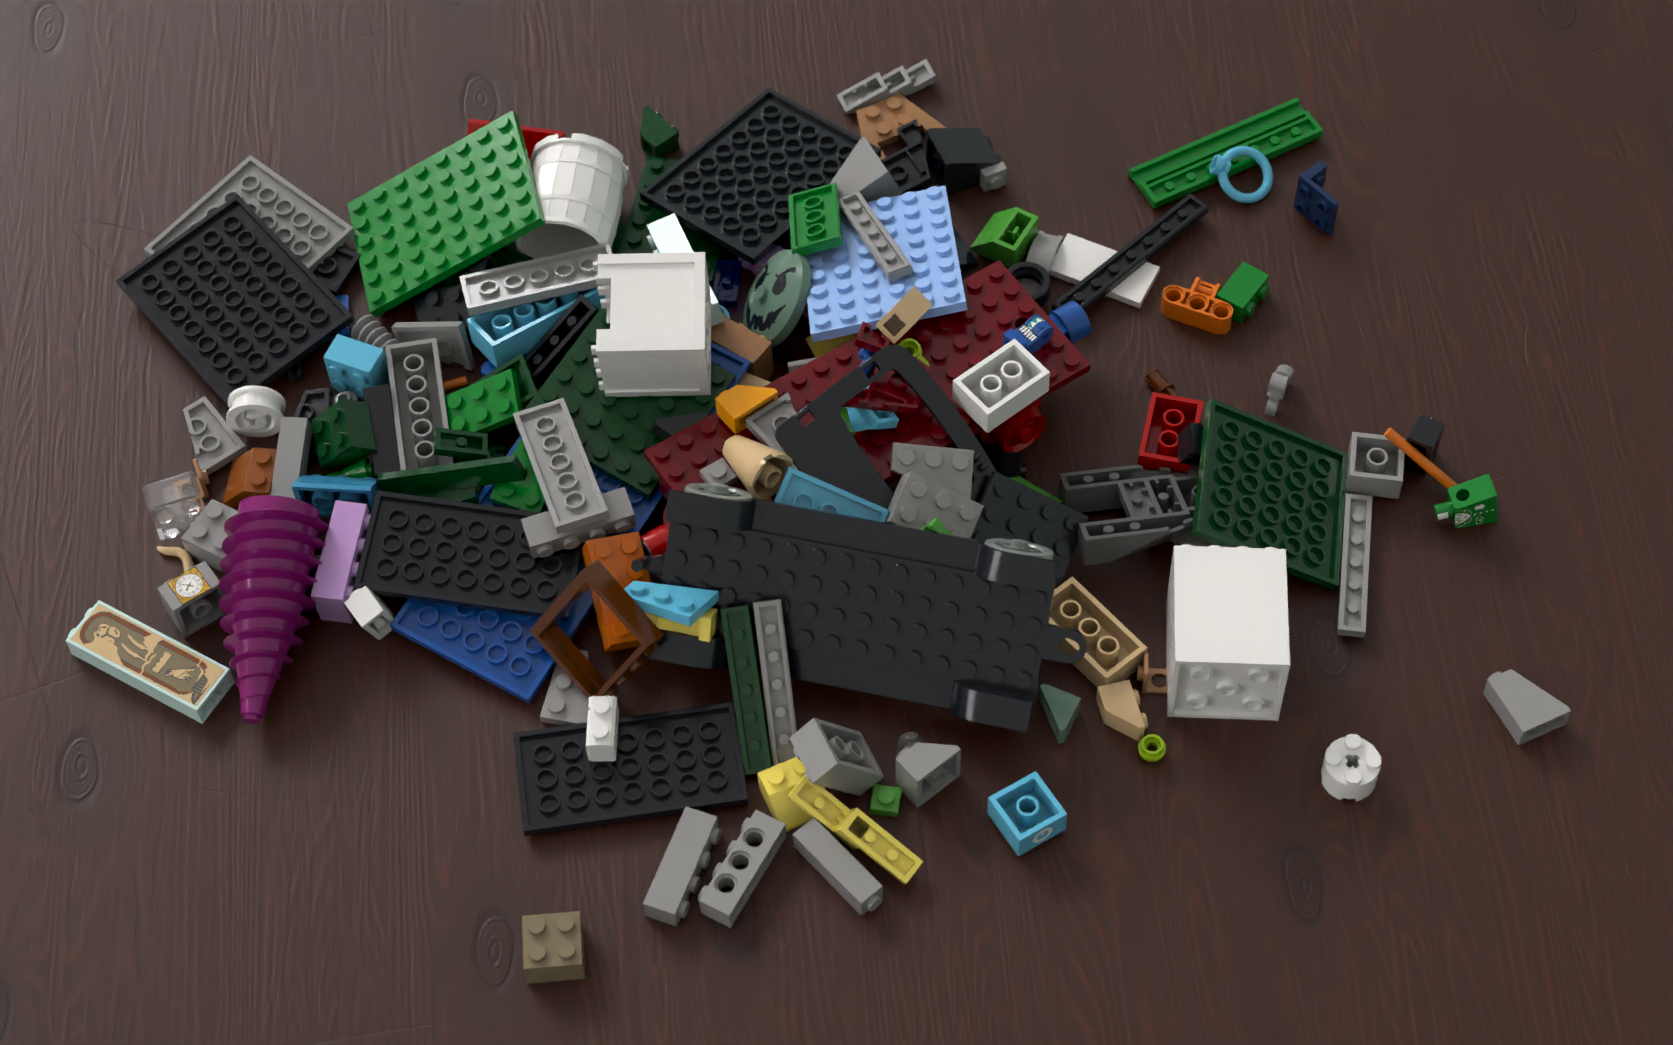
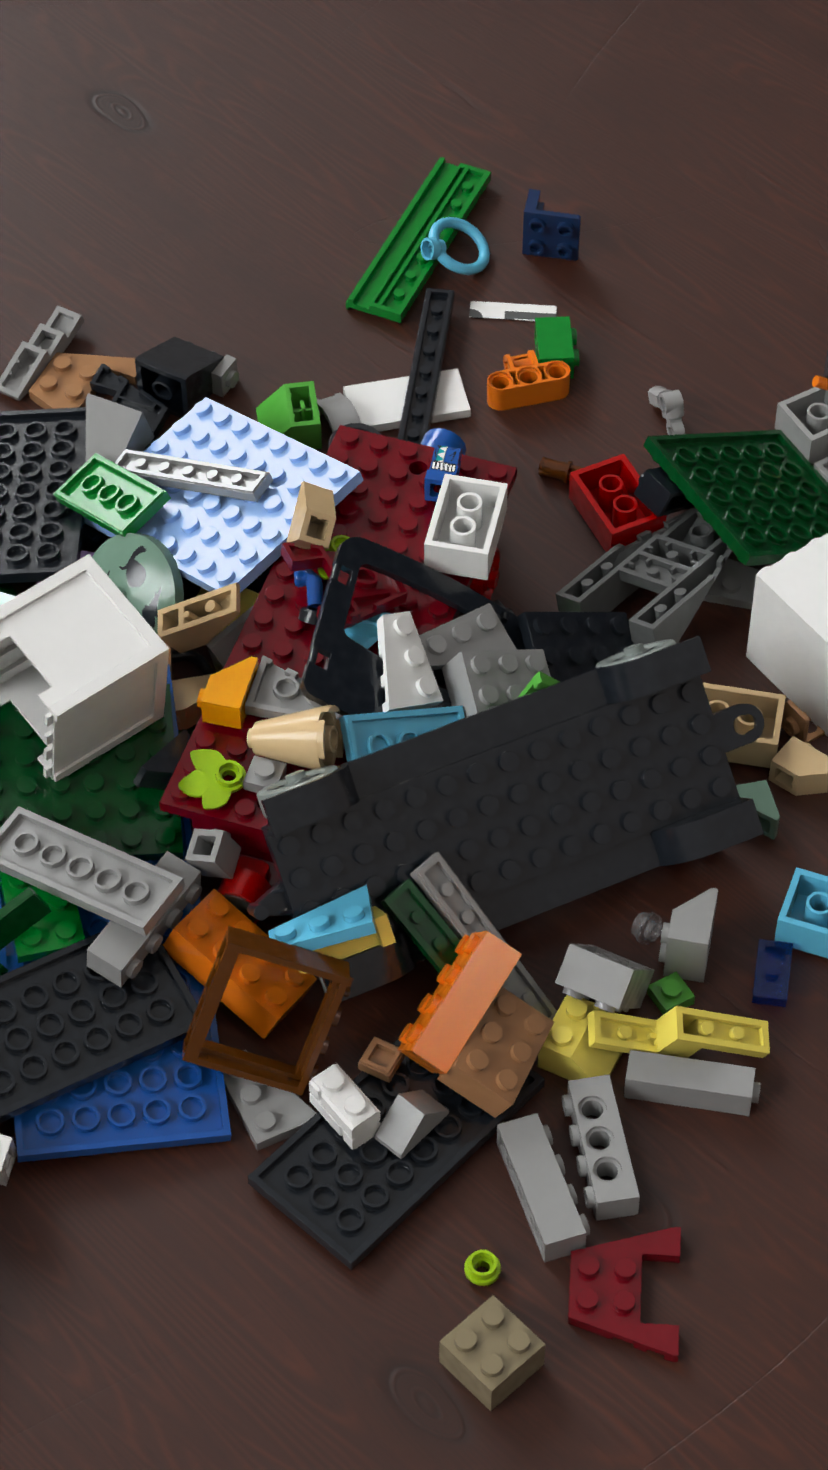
camera: 40 degrees left, 5 degrees down
none -> tan slope [158,582,240,653]
none -> lime plate [178,749,246,810]
none -> light grey brick [185,828,241,879]
none -> medium nougat tile [358,1036,406,1083]
none -> light grey slope [375,1090,449,1159]
none -> white wing [377,611,443,712]
none -> orange brick [398,931,522,1074]
none -> medium nougat brick [437,987,554,1118]
none -> lime plate [464,1250,501,1286]
none -> white sticker [469,301,557,321]
none -> dark red wing [568,1227,681,1362]
none -> clear blue plate [752,939,793,1007]

